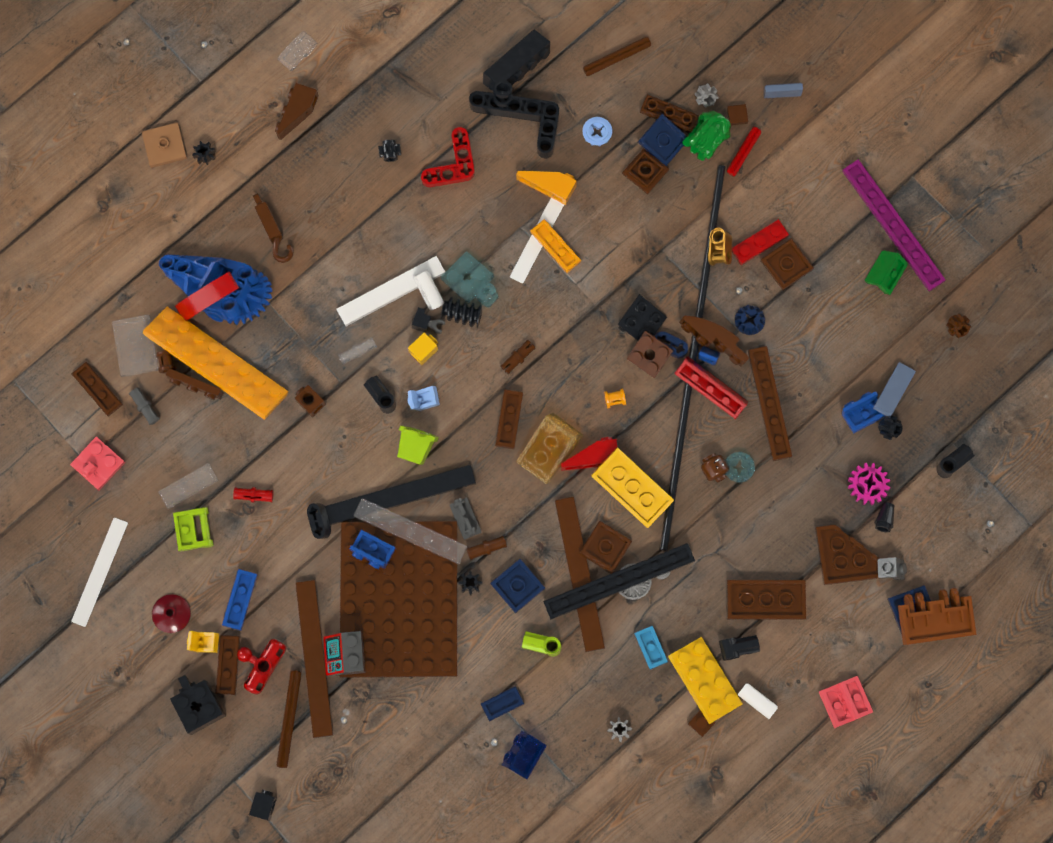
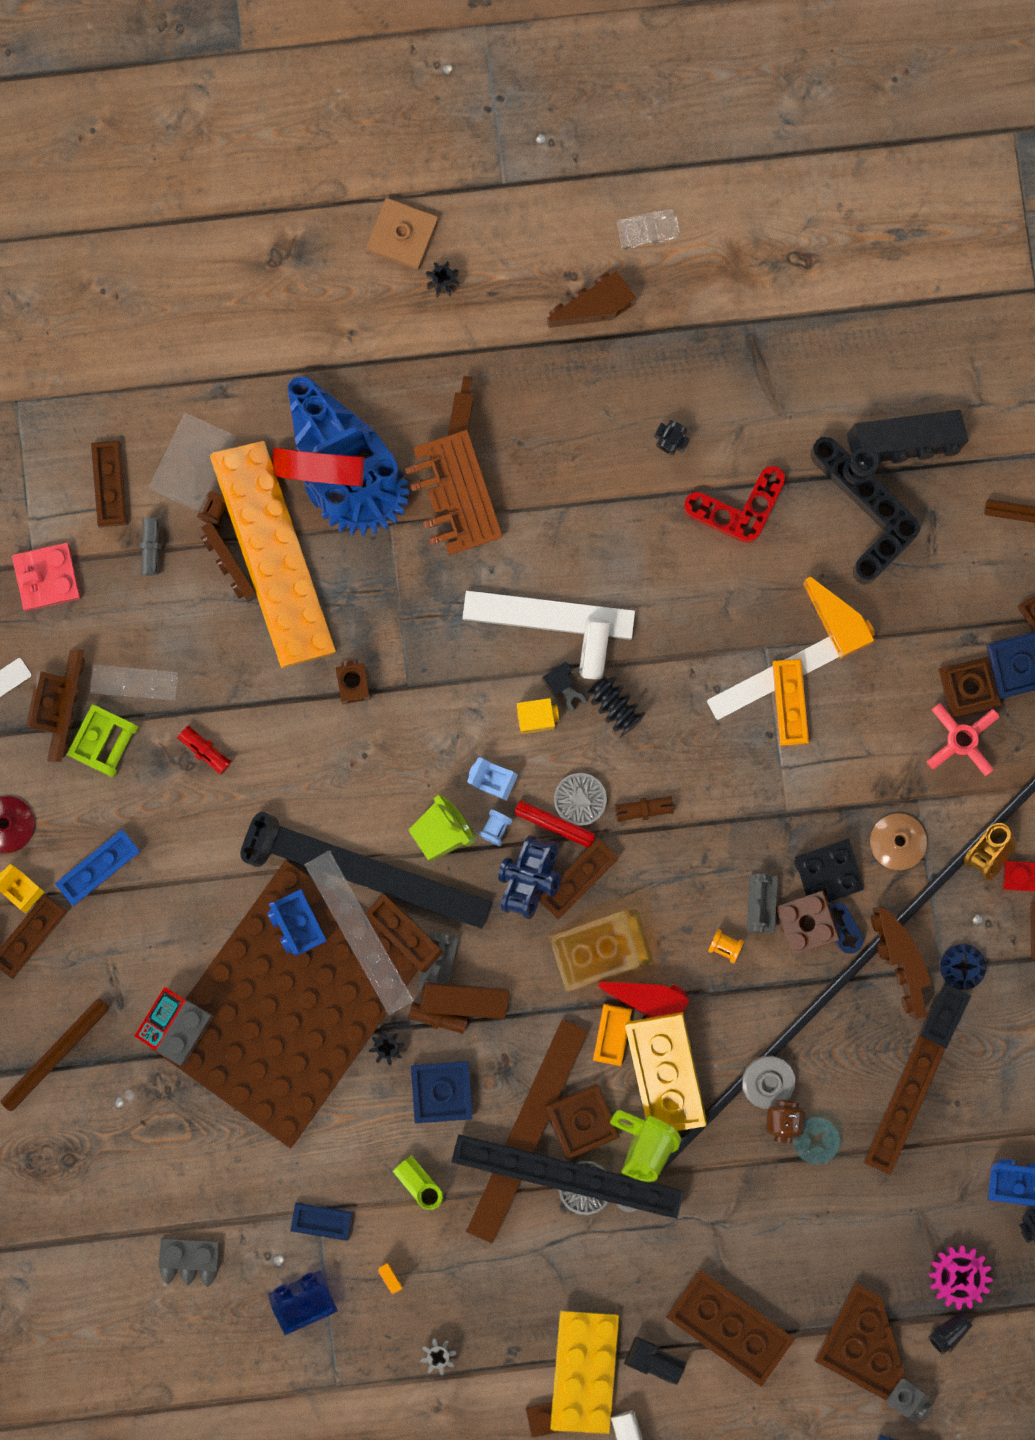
camera: 30 degrees right, 5 degrees up
red piece [237,639,287,695] -> none
reddish brown tile [296,580,333,738] -> none
clear pin [338,337,377,365] -> none
black piece [363,375,396,414] -> none
clear light blue plate [440,251,499,307] -> none
light blue gear [582,117,612,146] -> none
dark azure plate [634,626,668,670] -> none
red slope [674,356,748,419] -> none
blue slope [698,346,720,366] -> none
none -> reddish brown bracket [26,649,85,762]
none -> dark grey plate [158,1238,220,1287]
none -> reddish brown plate [364,893,444,973]
none -> light orange tile [378,1262,403,1294]
none -> dark orange hinge [405,429,503,555]
none -> reddish brown tile [420,982,509,1019]
none -> light blue bush [478,810,513,847]
none -> dark blue axle [498,835,561,919]
none -> red axle [514,801,595,848]
none -> light grey wheel [554,773,607,826]
none -> light orange tile [593,1004,632,1066]
none -> lime container [610,1110,681,1182]
none -> light grey wheel [742,1056,795,1109]
none -> dark grey hinge [746,874,778,933]
none -> medium nougat dish [870,813,927,870]
none -> black plate [919,983,971,1049]
none -> coral bar [926,703,1000,777]

